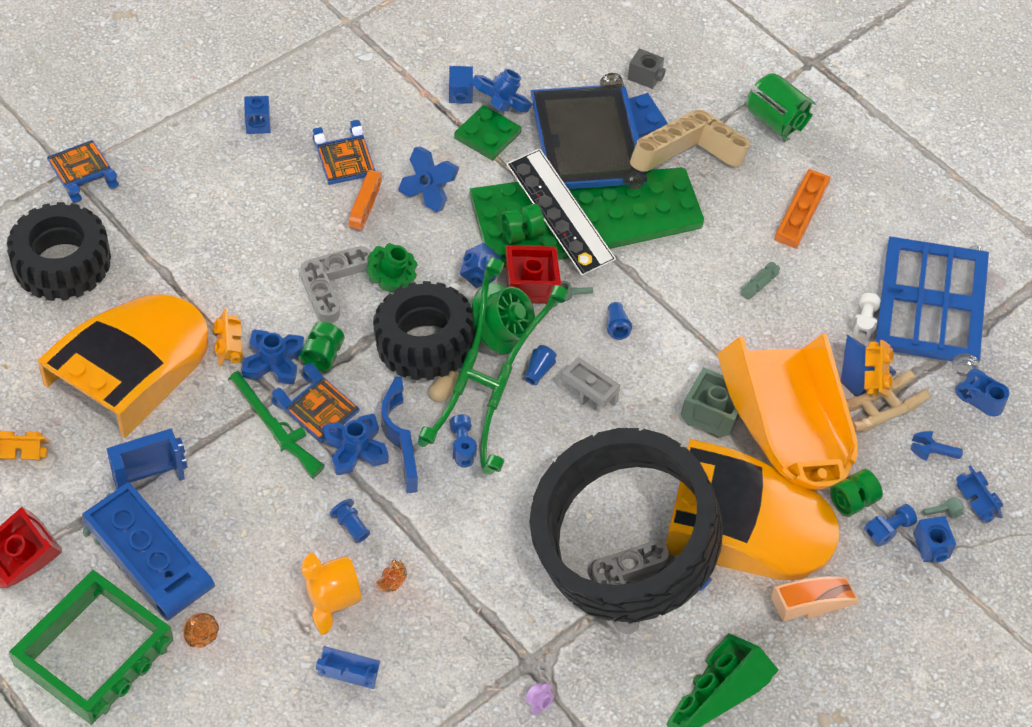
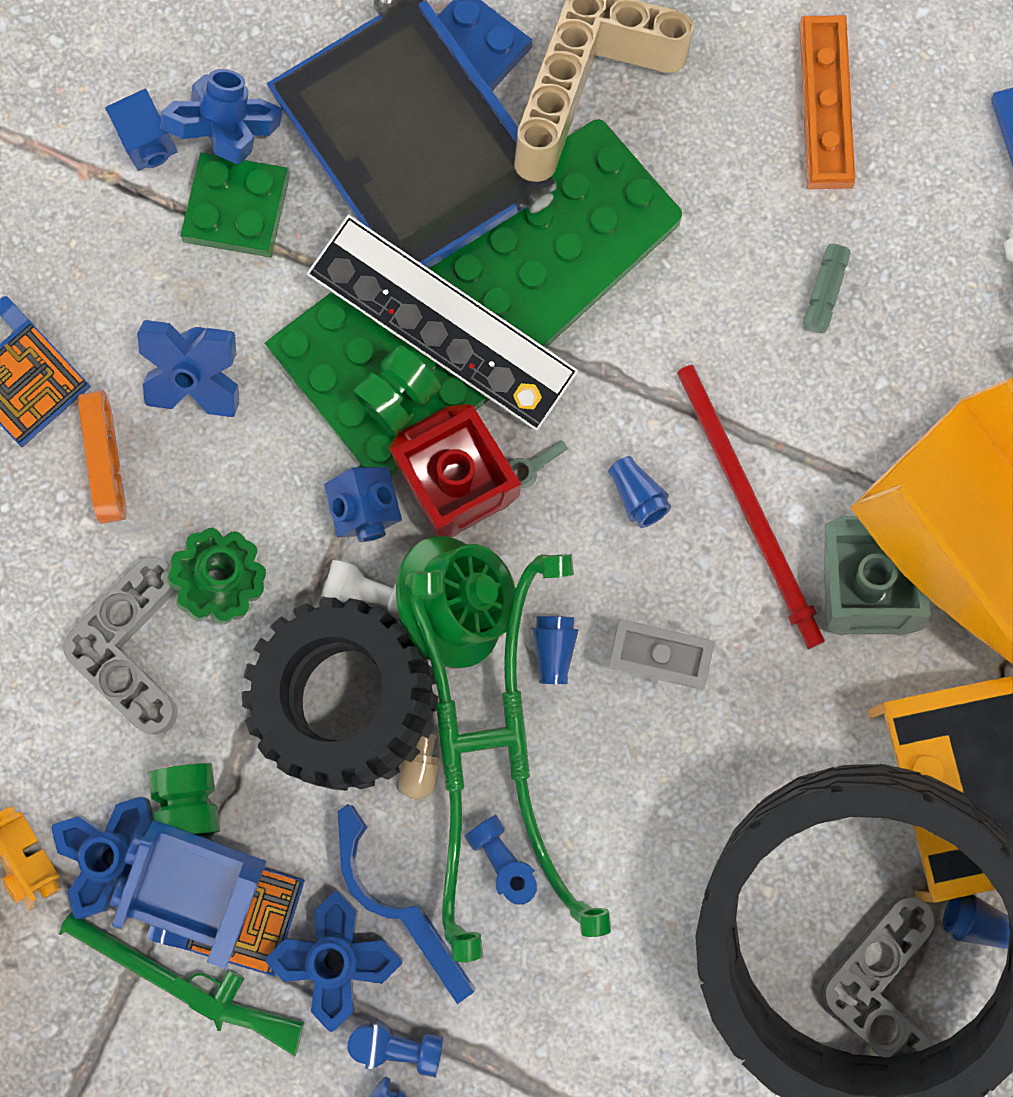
camera: 15 degrees left, 25 degrees up
none -> panel [110,820,267,969]
none -> blue leg [347,1020,444,1078]
none -> red bar [677,365,825,650]

